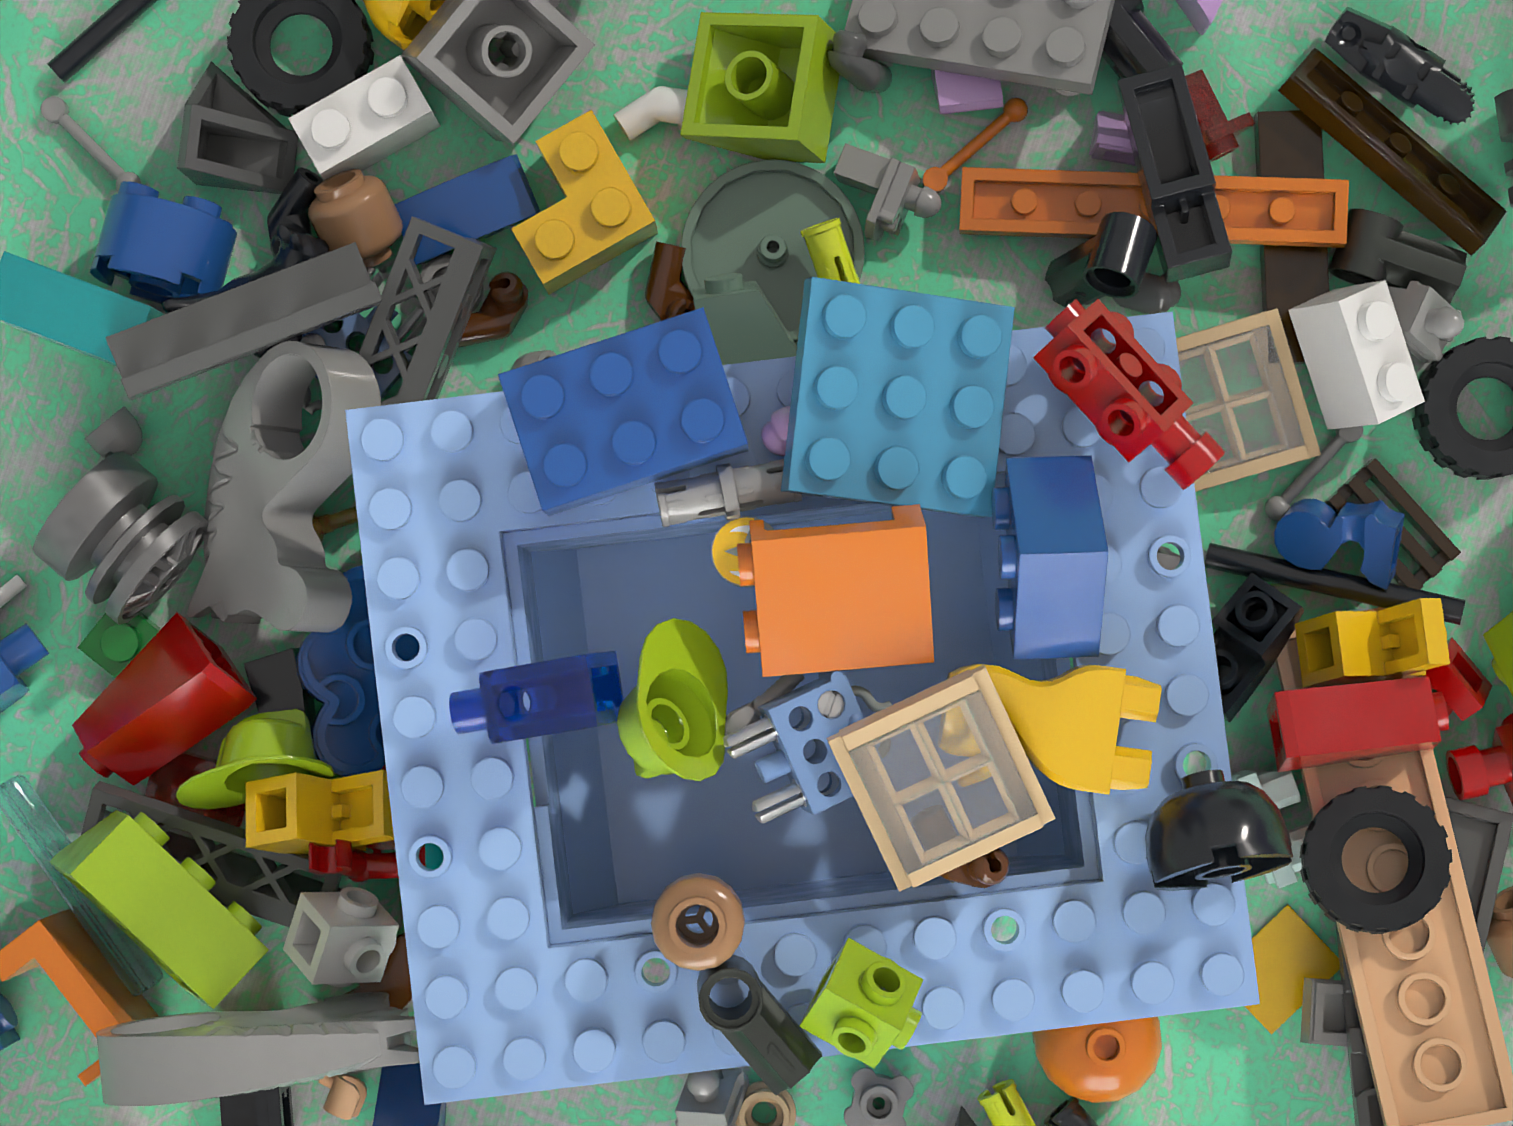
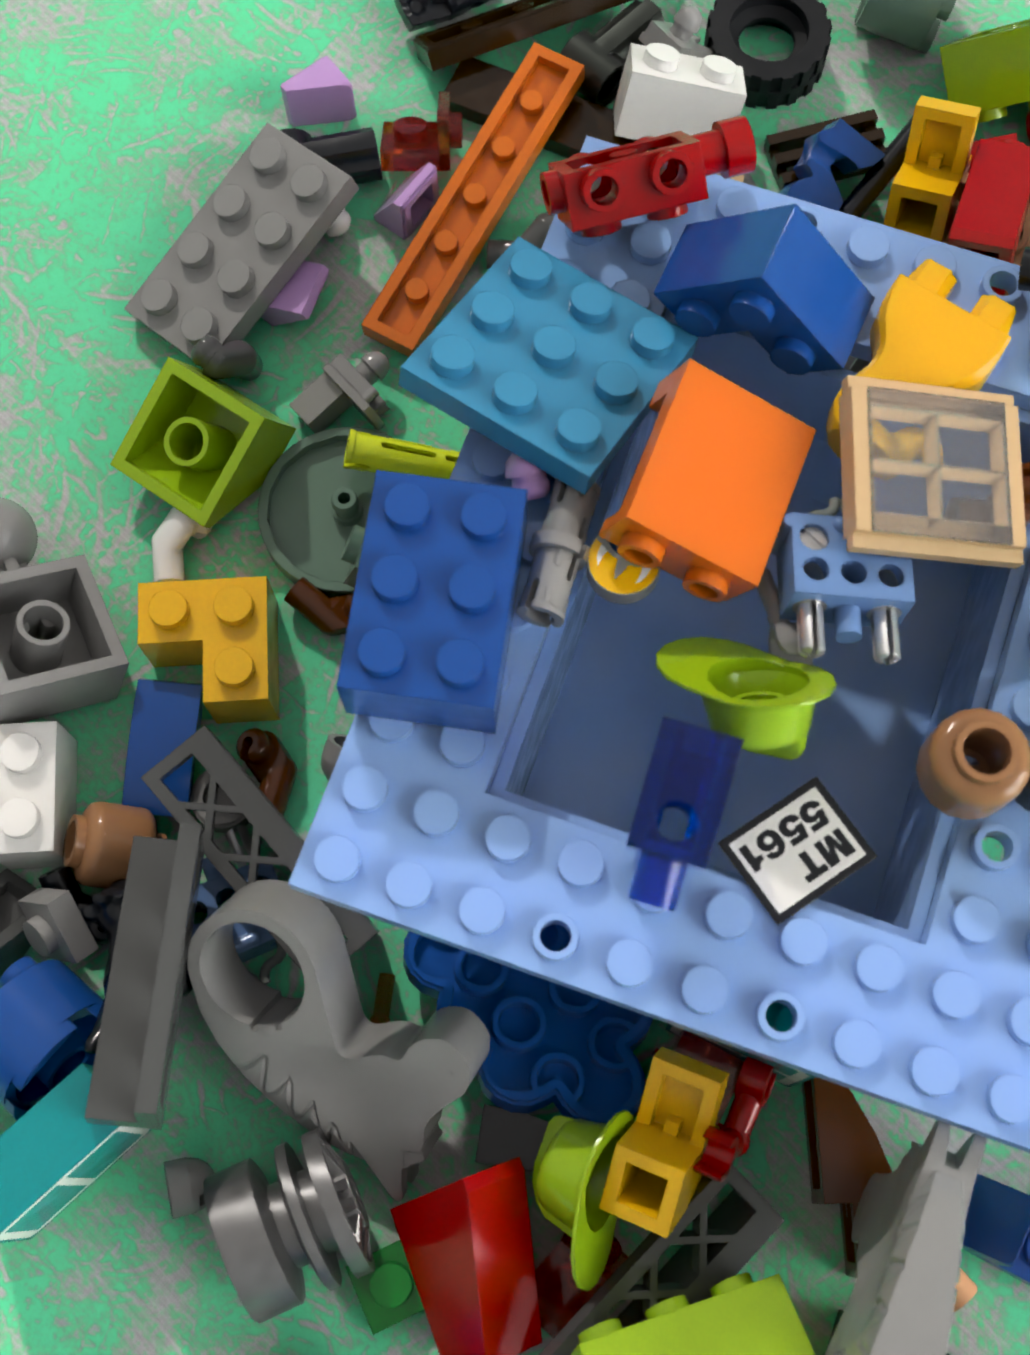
camera: 60 degrees left, 15 degrees down
white brick [283,887,399,987] -> none
orange hinge [922,97,1028,193] -> none
black piece [1045,212,1157,308] -> none
black slope [1118,63,1232,284] -> none
none -> light grey plate [17,887,99,964]
none -> sticker [718,777,877,925]

